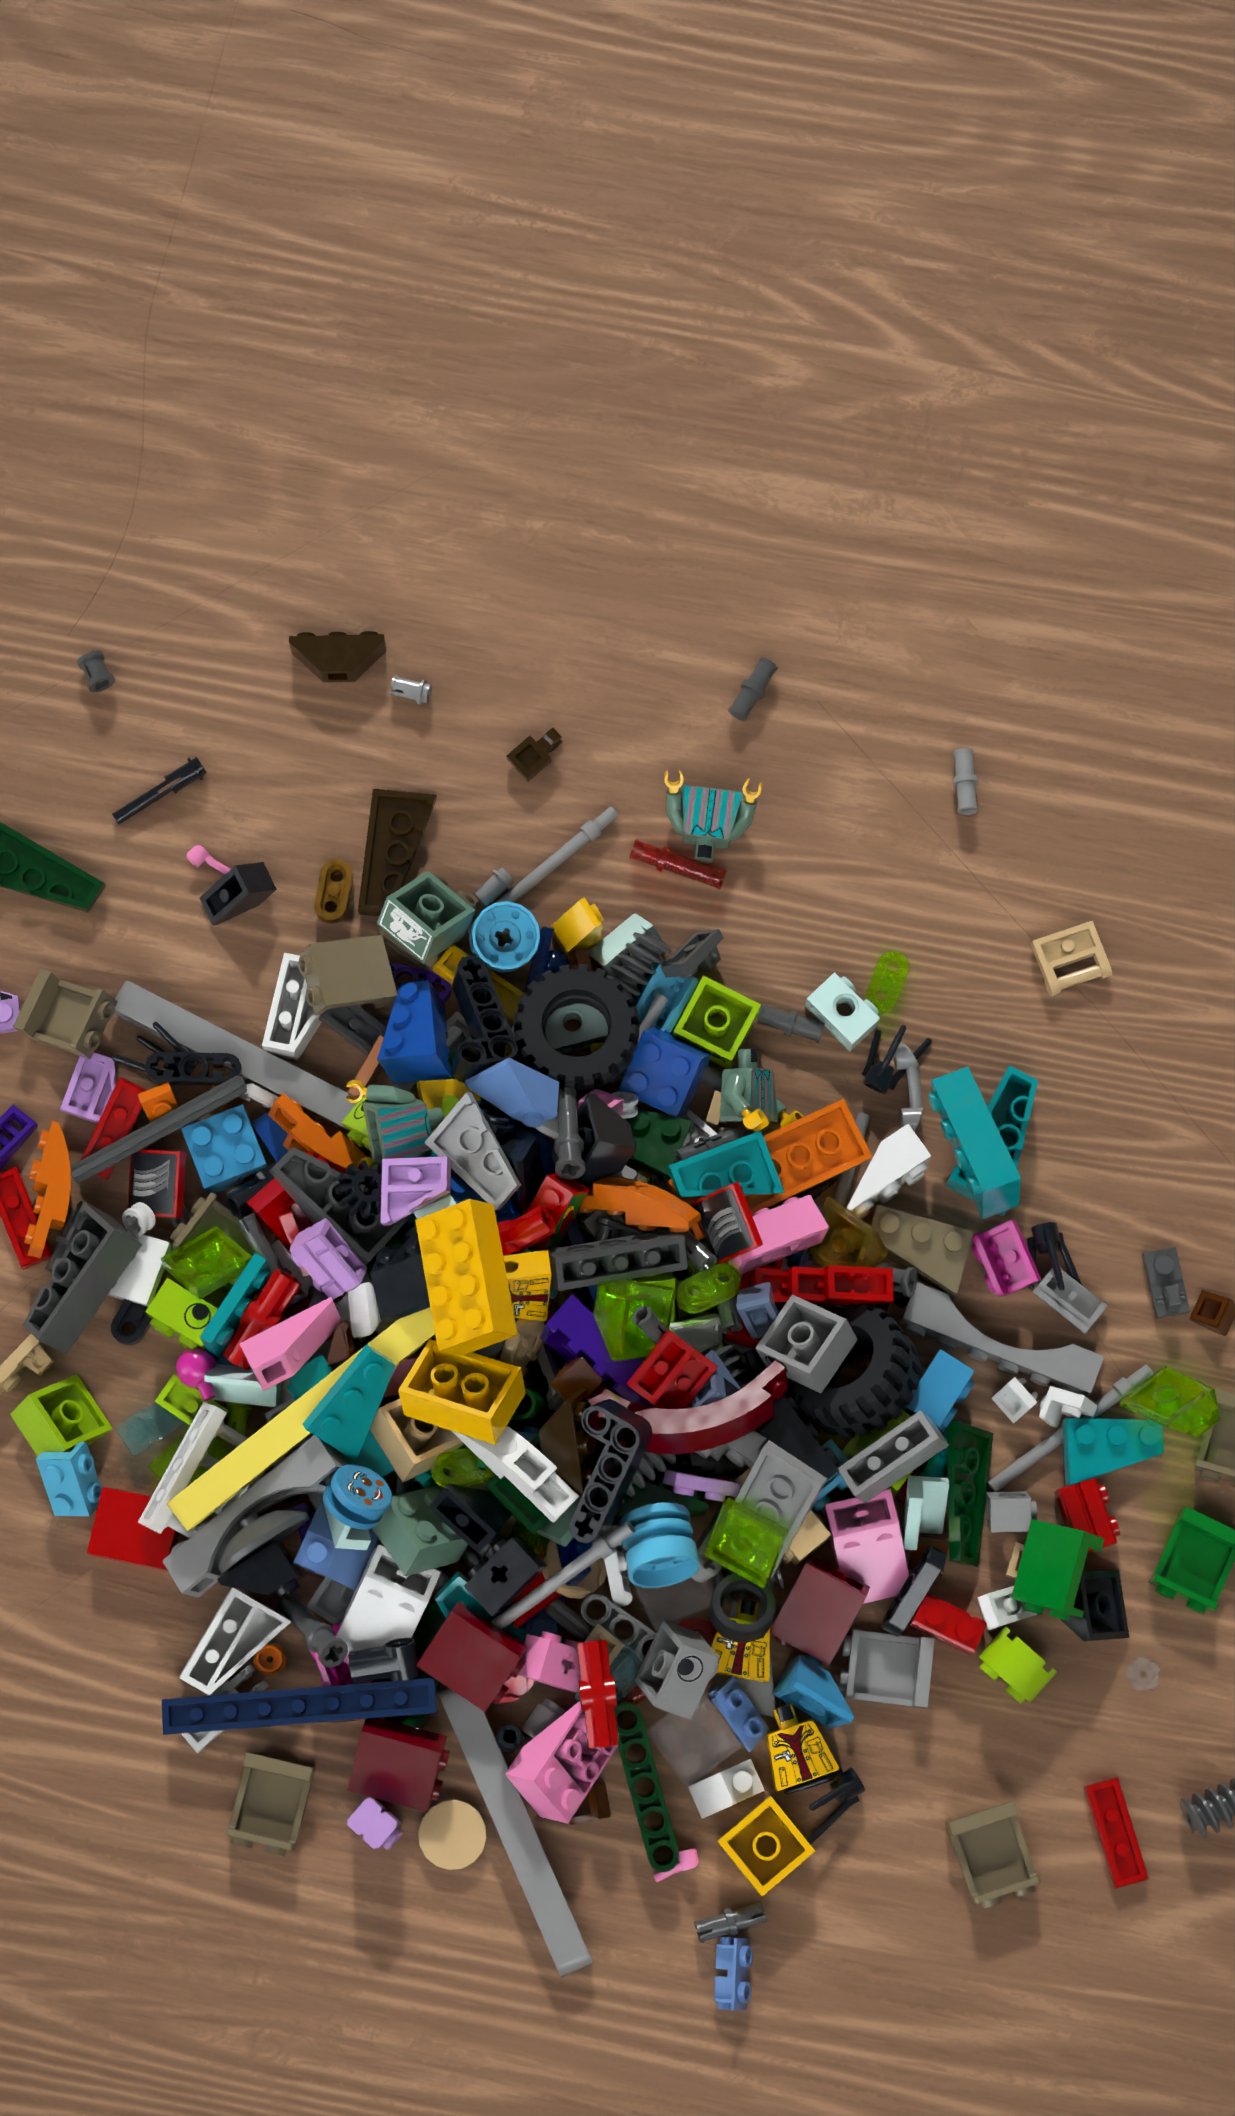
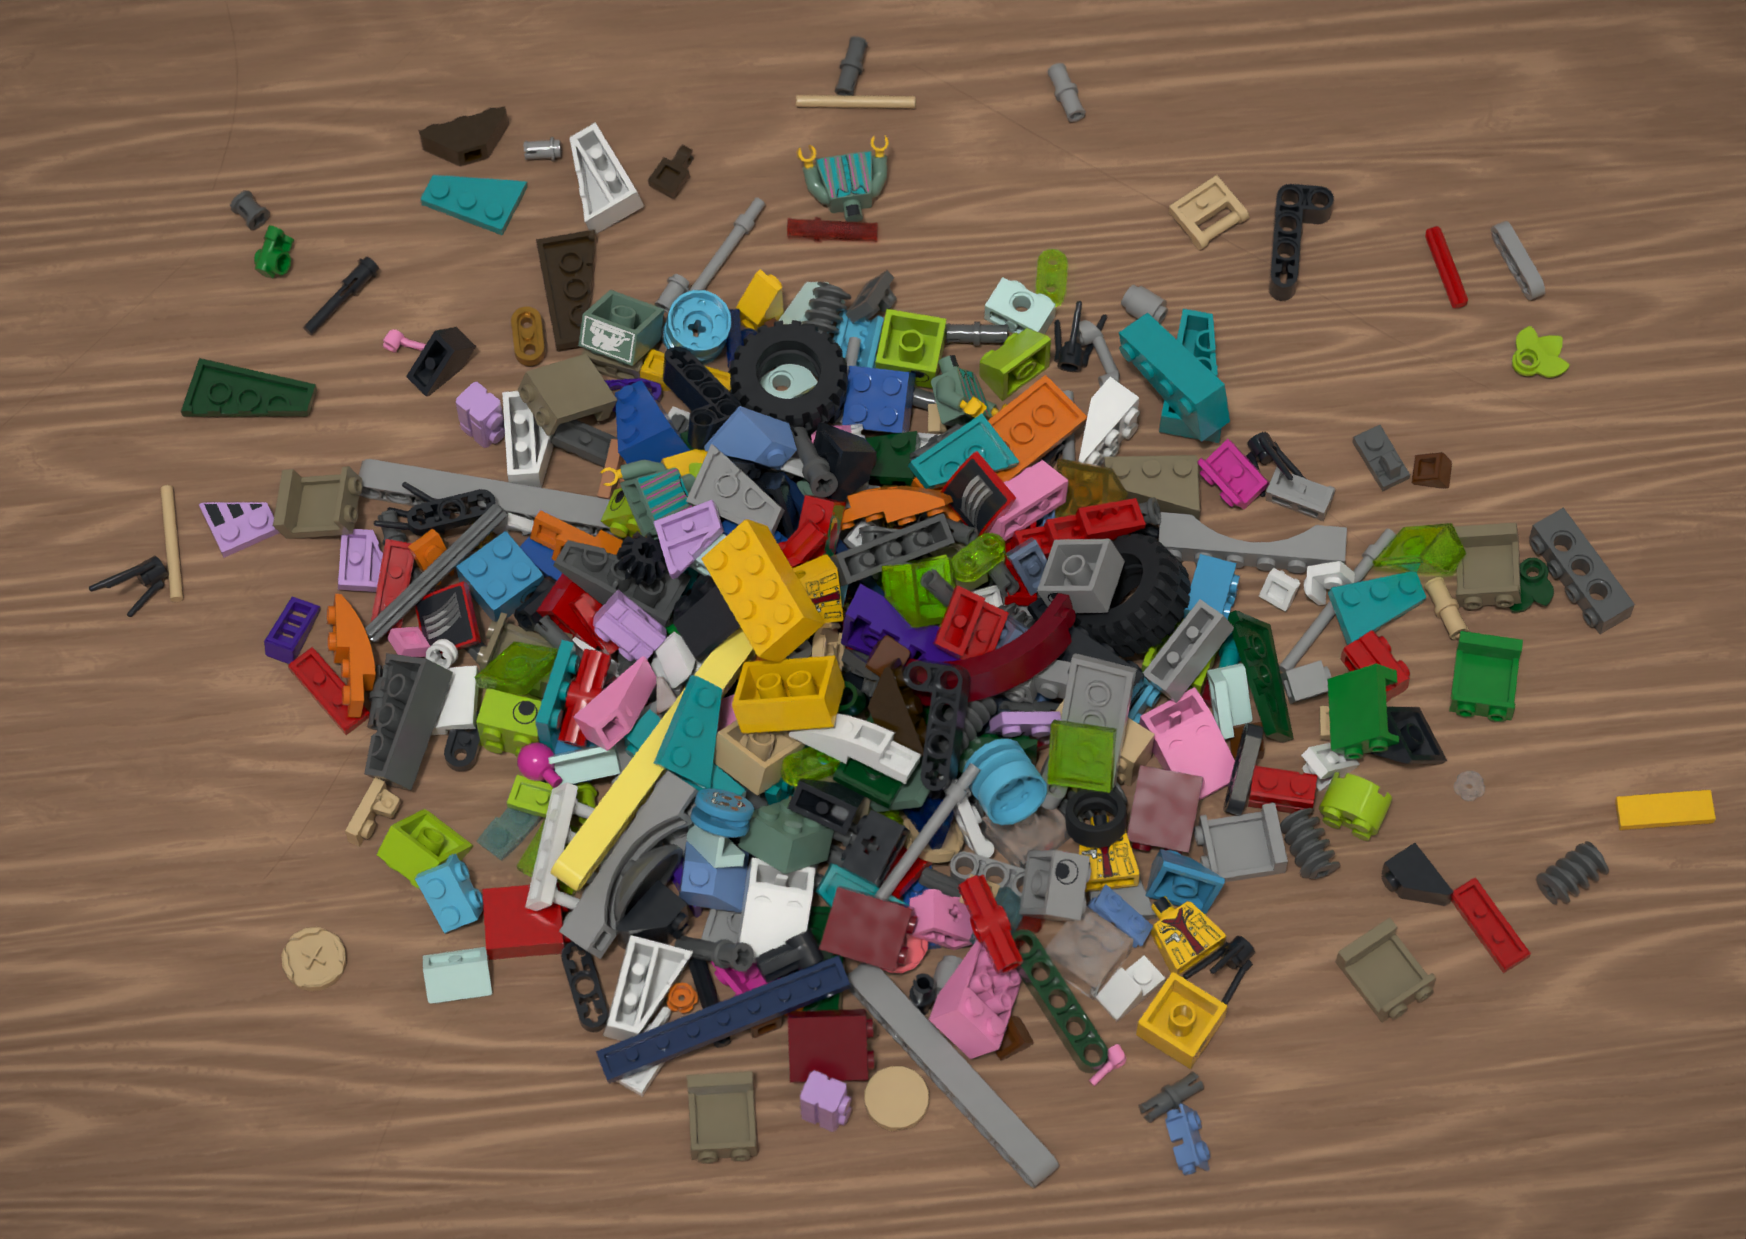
camera: 15 degrees left, 10 degrees down
none -> green plate [254,225,294,278]
none -> dark grey pin [378,510,407,546]
none -> bright pink plate [388,627,430,657]
none -> teal wing [420,175,528,236]
none -> light aqua panel [423,947,492,1004]
none -> lavender brick [456,382,505,448]
none -> black beam [561,942,608,1032]
none -> white wedge [570,122,644,234]
none -> black axle [688,958,731,1048]
none -> tan bar [796,95,915,108]
none -> lime slope [979,328,1051,401]
none -> light grey brick [1121,284,1168,323]
none -> black beam [1268,184,1334,301]
none -> dark grey piece [1280,808,1341,879]
none -> black slope [1381,843,1454,906]
none -> tan pin [1424,577,1469,640]

